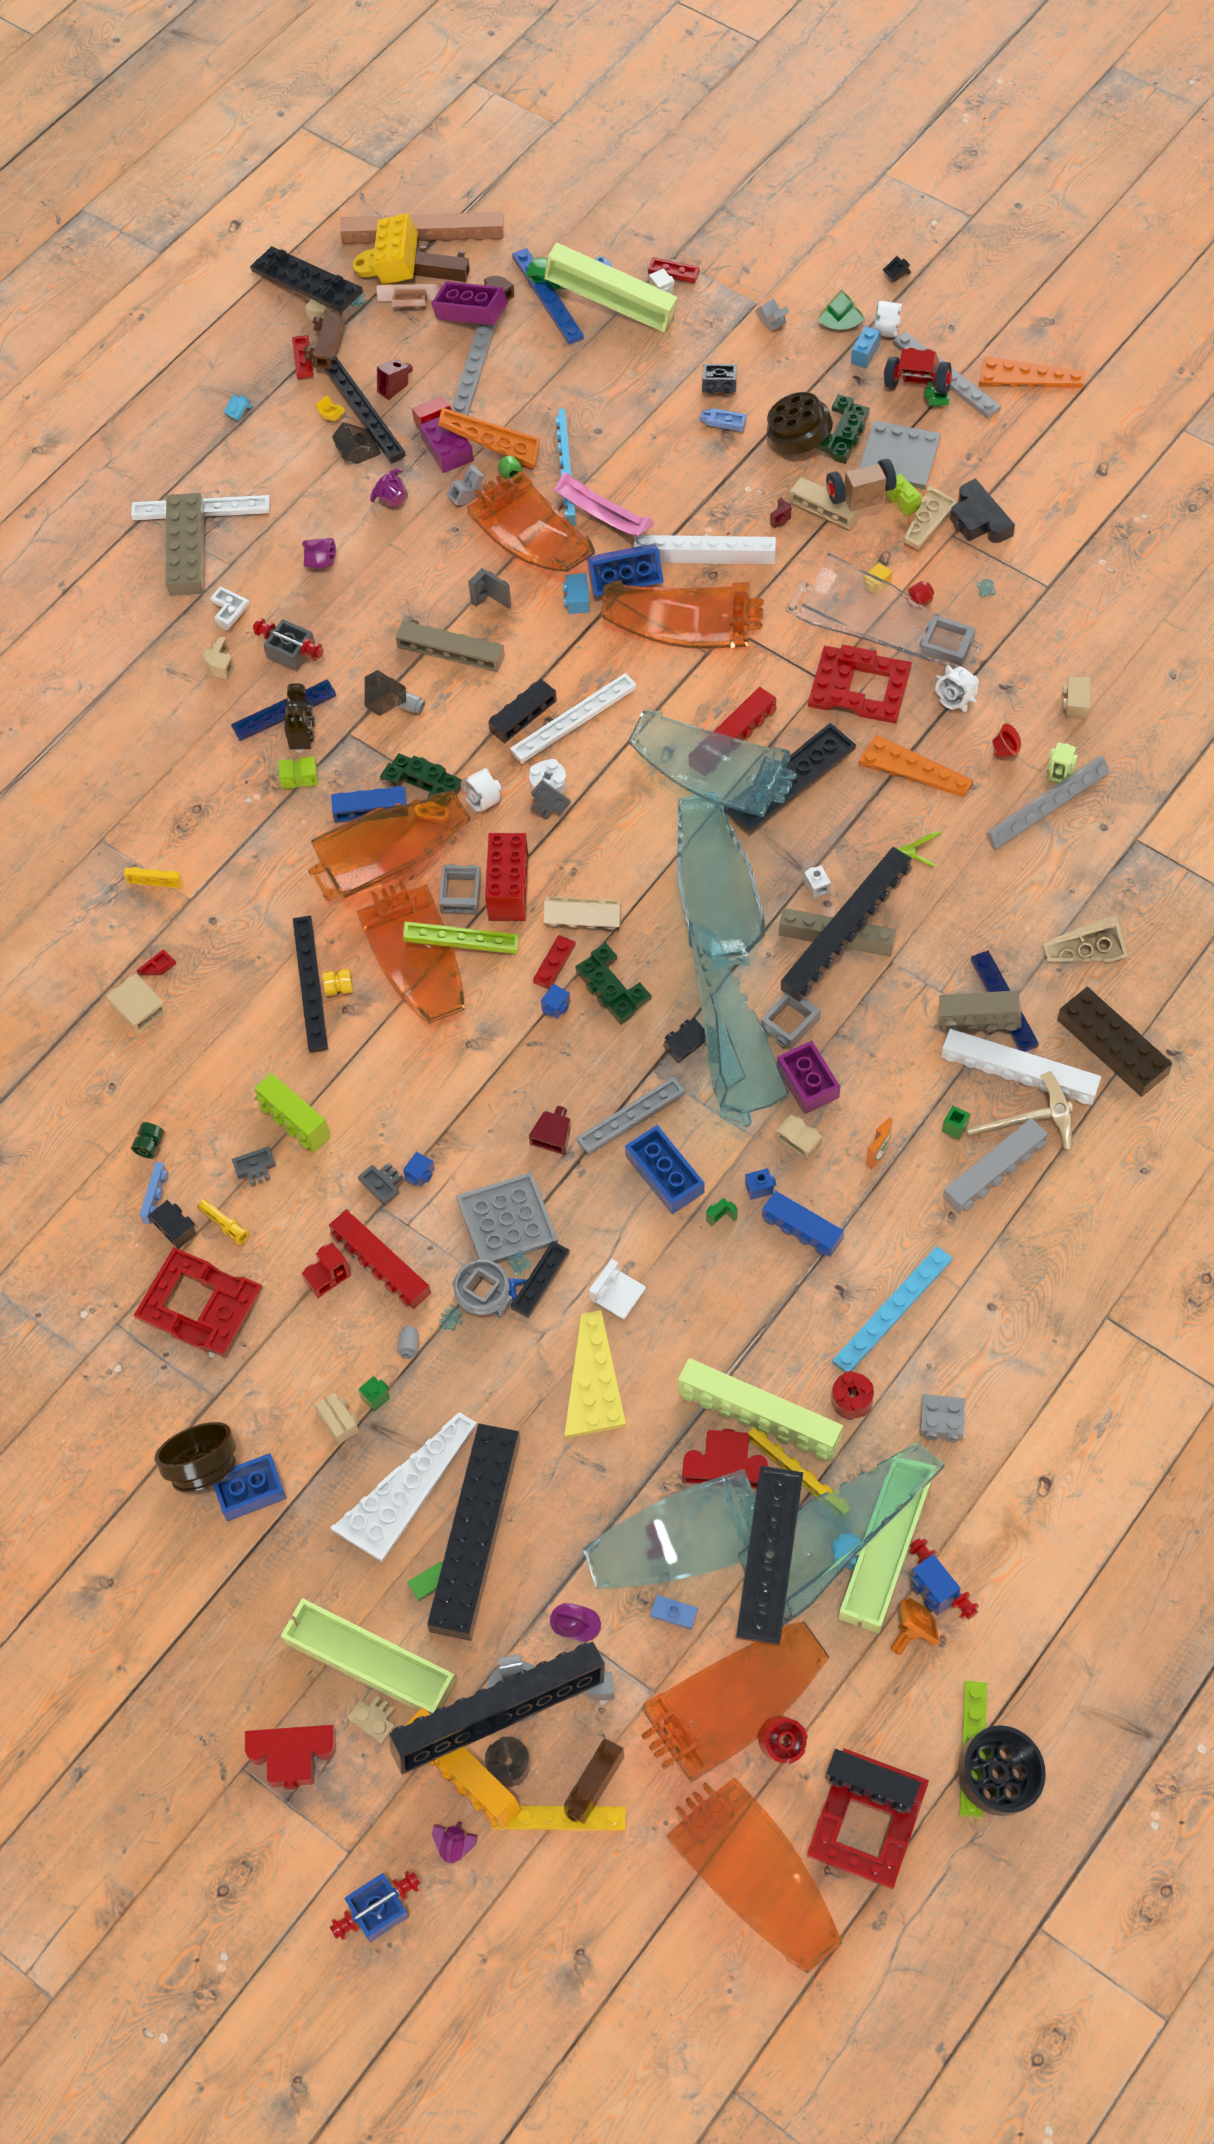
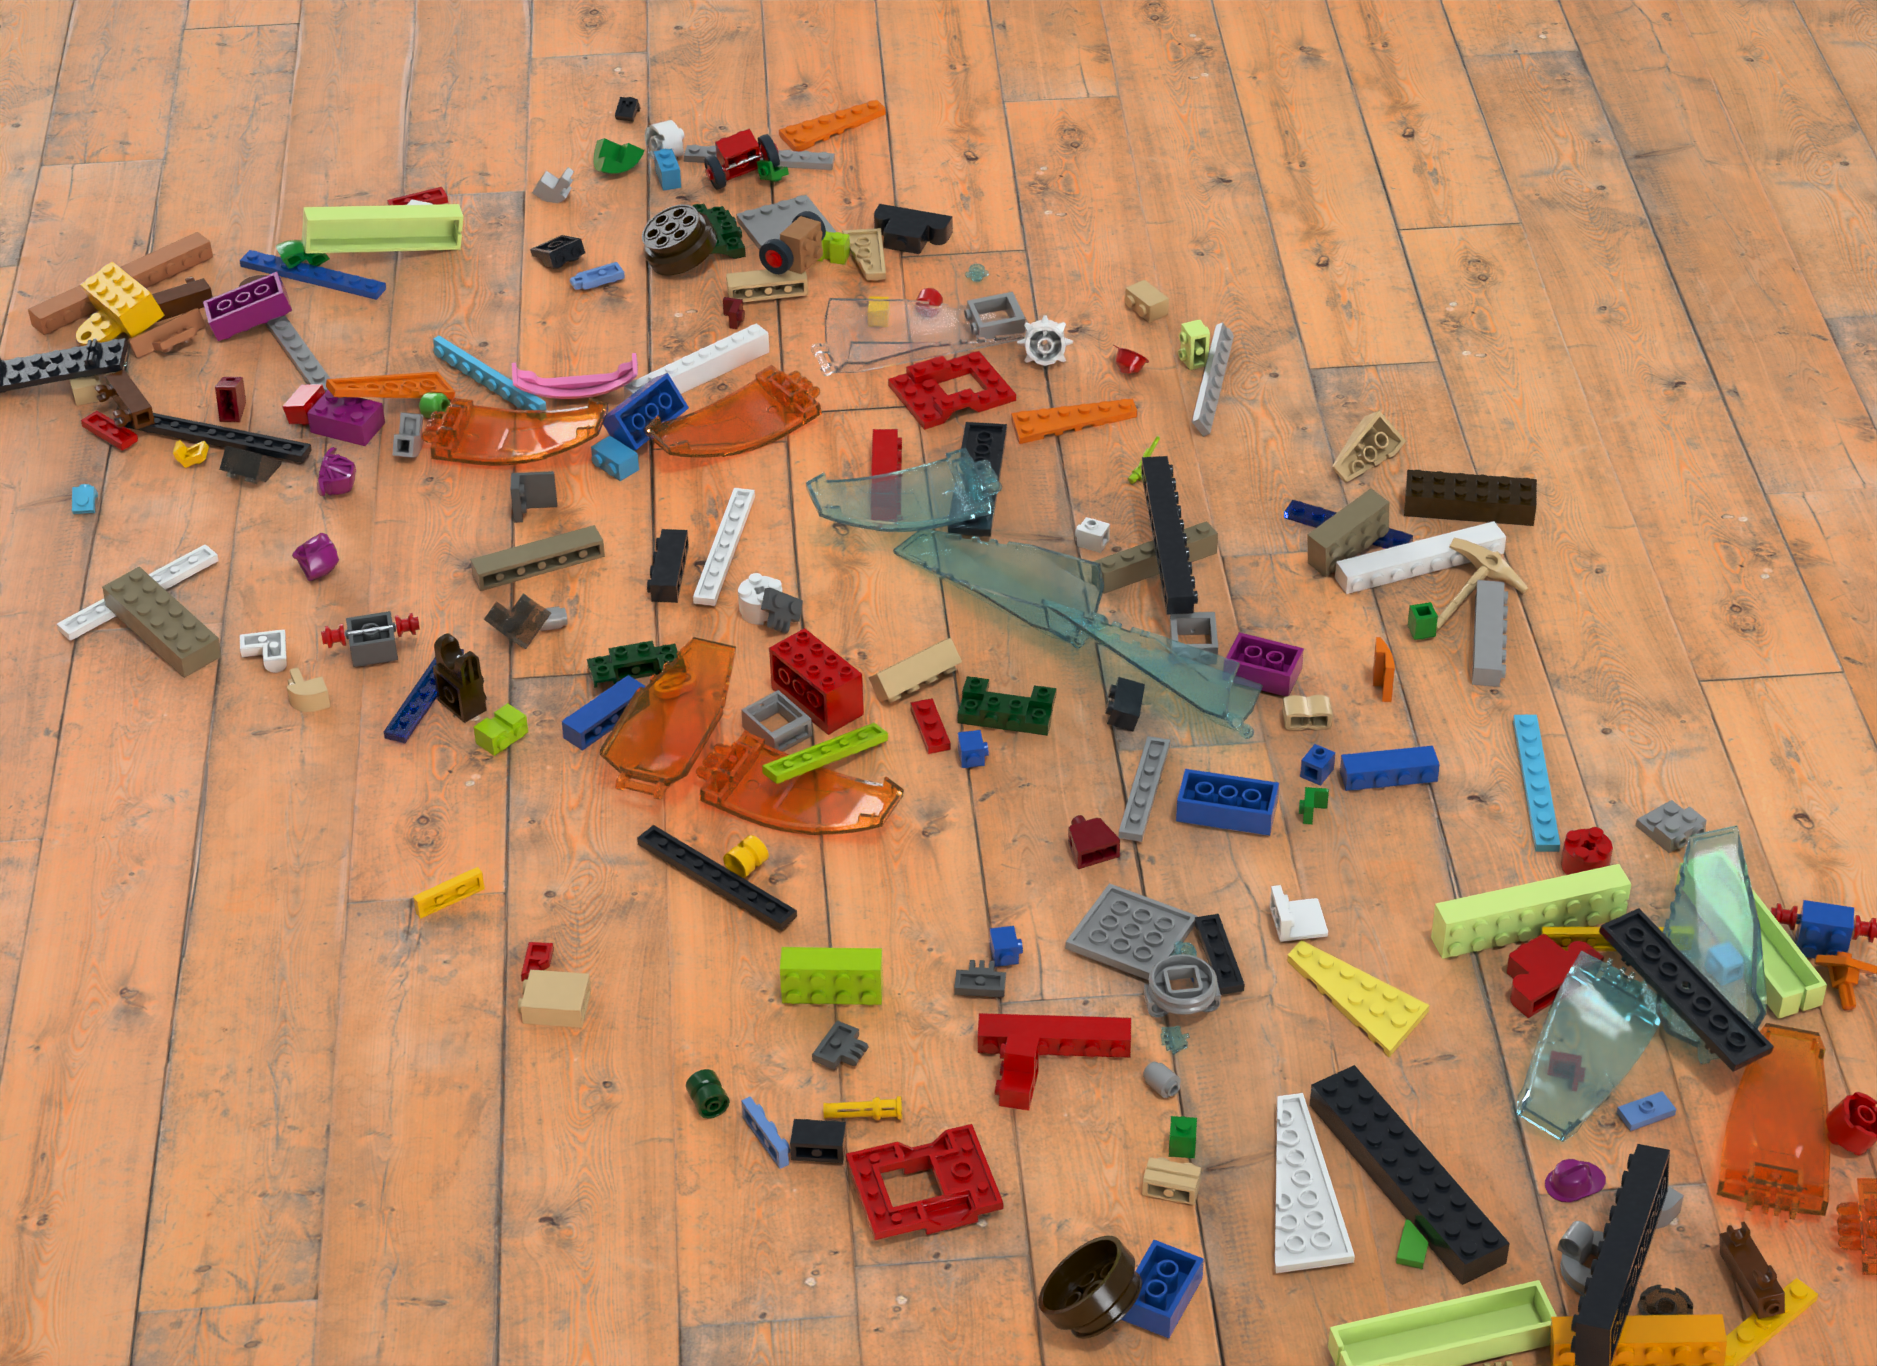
camera: 45 degrees left, 20 degrees down
white brick [461,768,501,812] -> none

